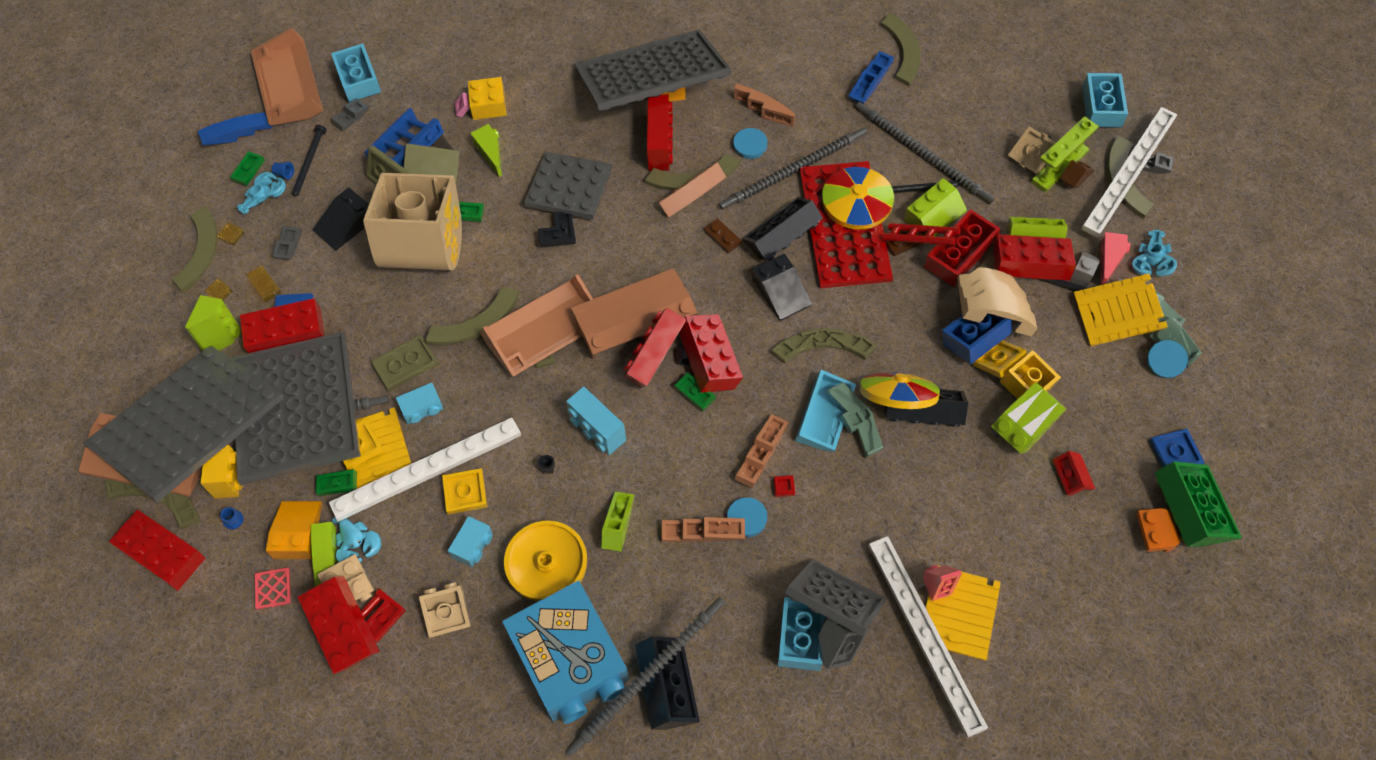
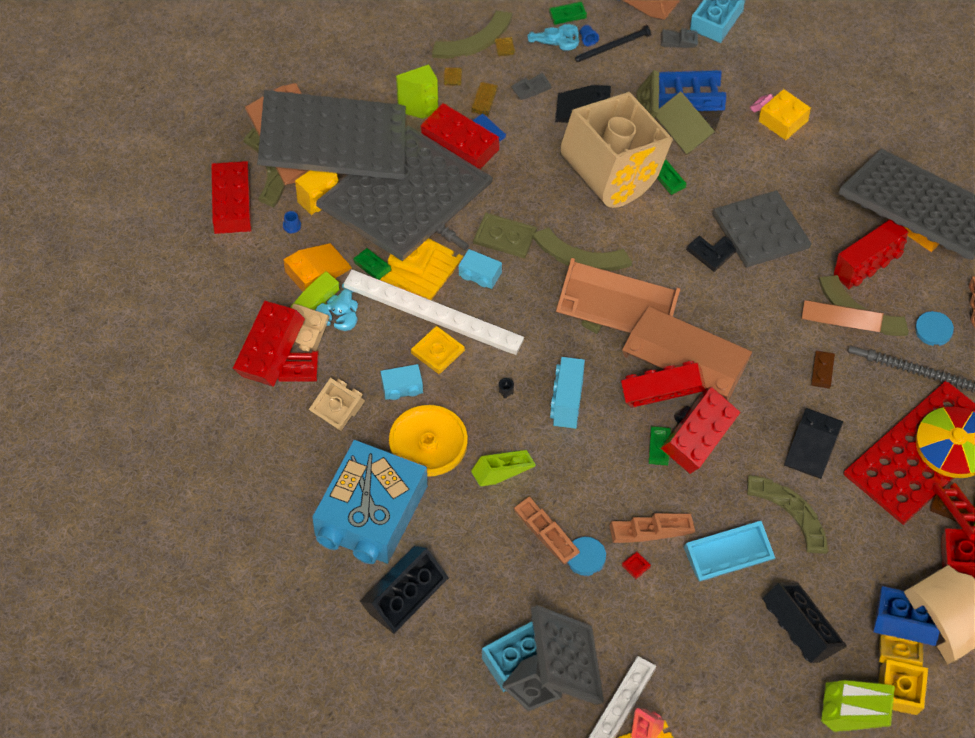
camera: 50 degrees right, 5 degrees down
coral window [255,567,291,610] -> none
lime slope [471,124,502,177] -> none
dark grey hose [565,596,726,756] -> none
black slope [742,197,823,261] -> none
sand green plate [826,382,884,458] -> none
dish [860,372,940,409] -> none

